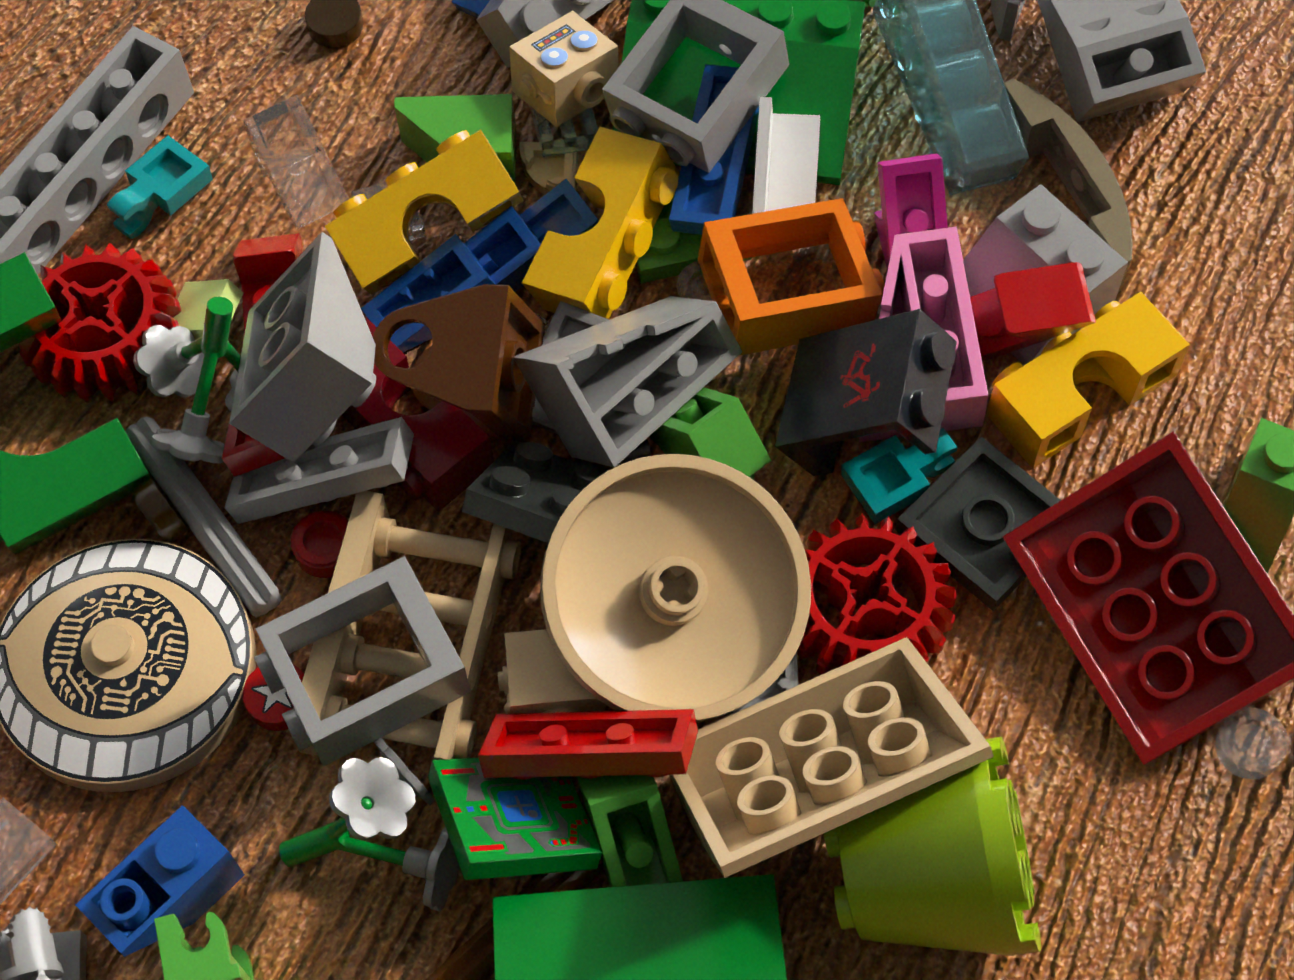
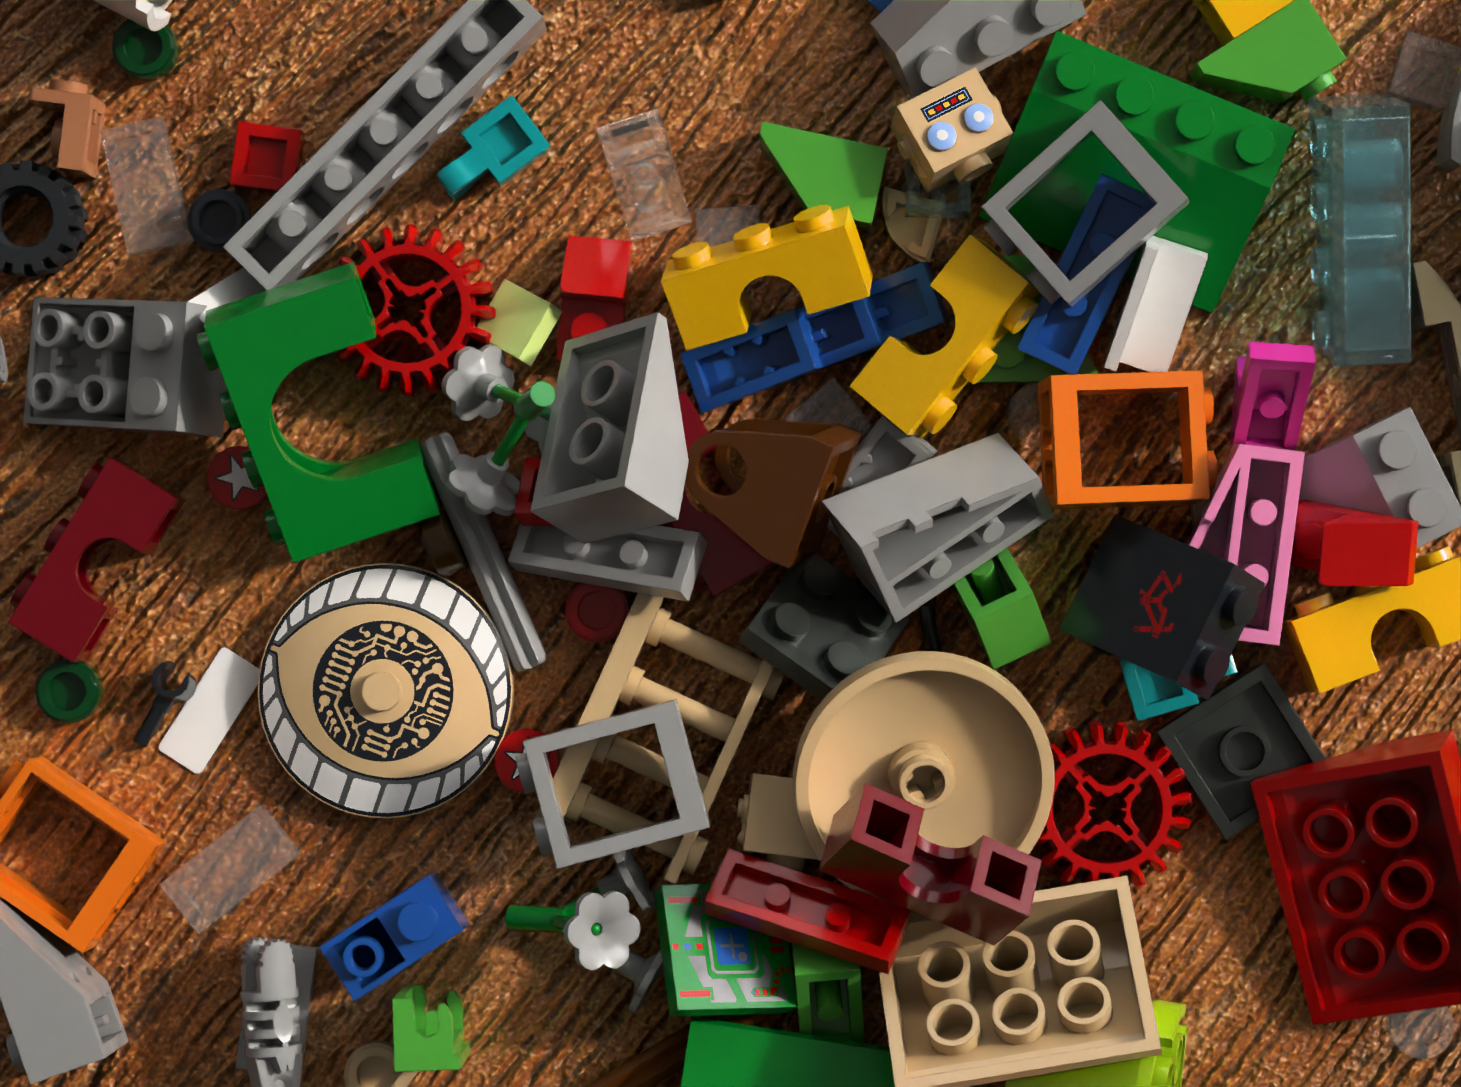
camera: 15 degrees right, 25 degrees up
none -> dark red arch [819,783,1042,946]

